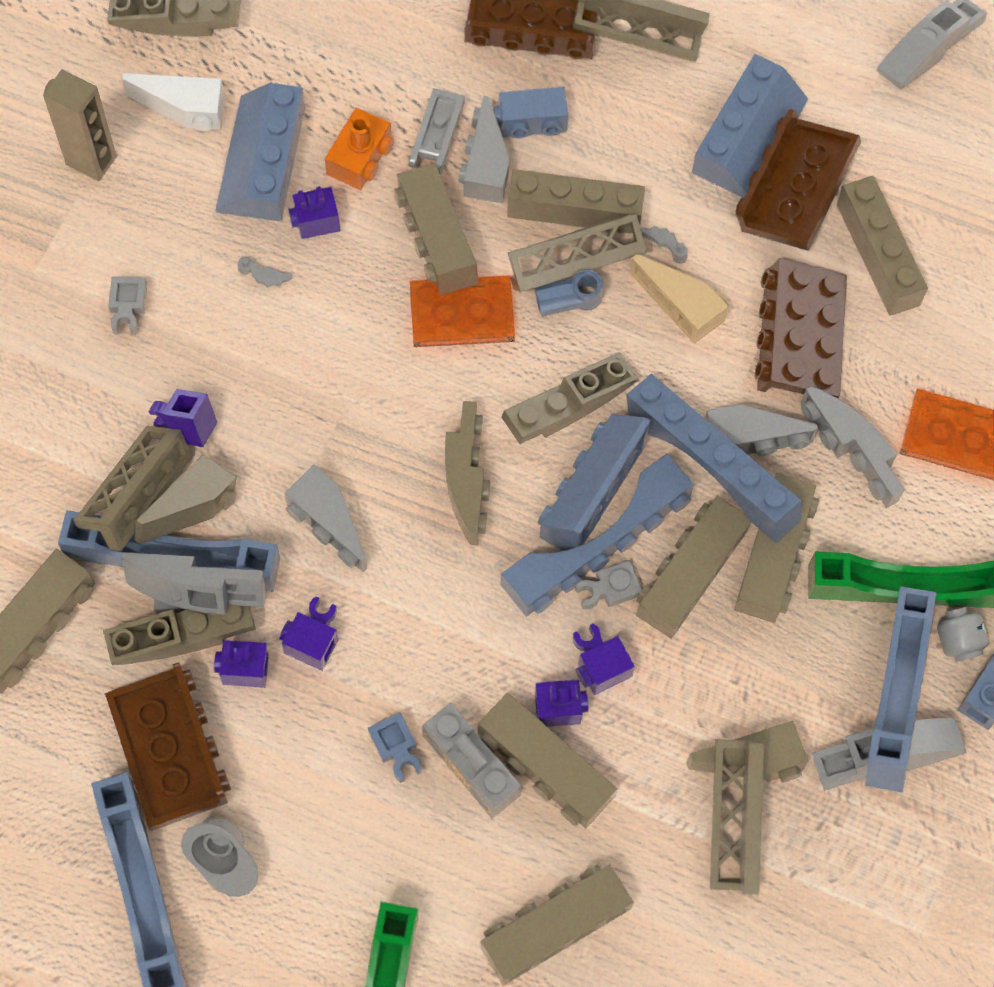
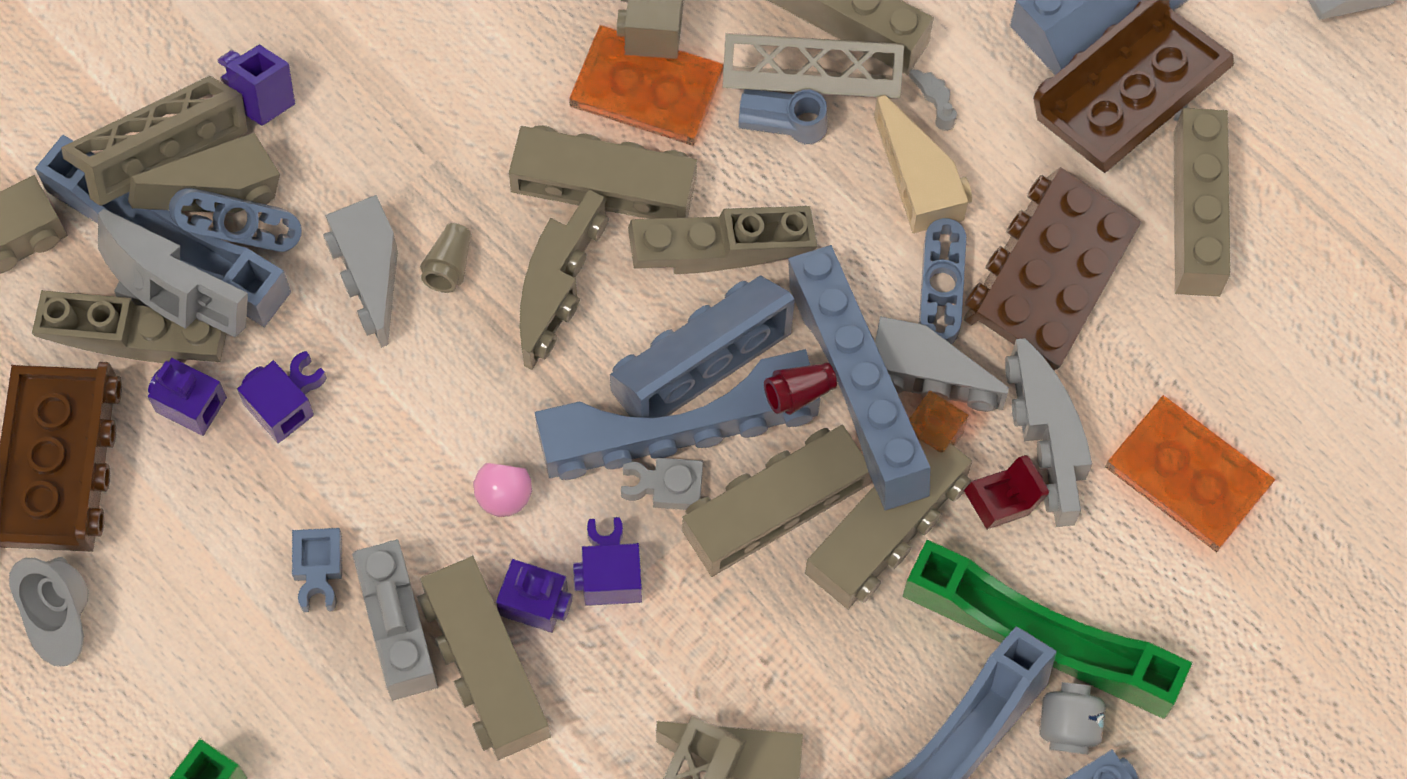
camera: 25 degrees right, 0 degrees up
none -> sand blue beam [169,188,302,252]
none -> dark tan cone [420,223,471,293]
none -> bright pink piece [473,463,532,517]
none -> dark tan brick [508,125,697,219]
none -> dark red cone [764,362,837,415]
none -> clear orange bracket [909,390,969,453]
none -> sand blue beam [919,218,966,344]
none -> dark red bracket [963,455,1049,530]

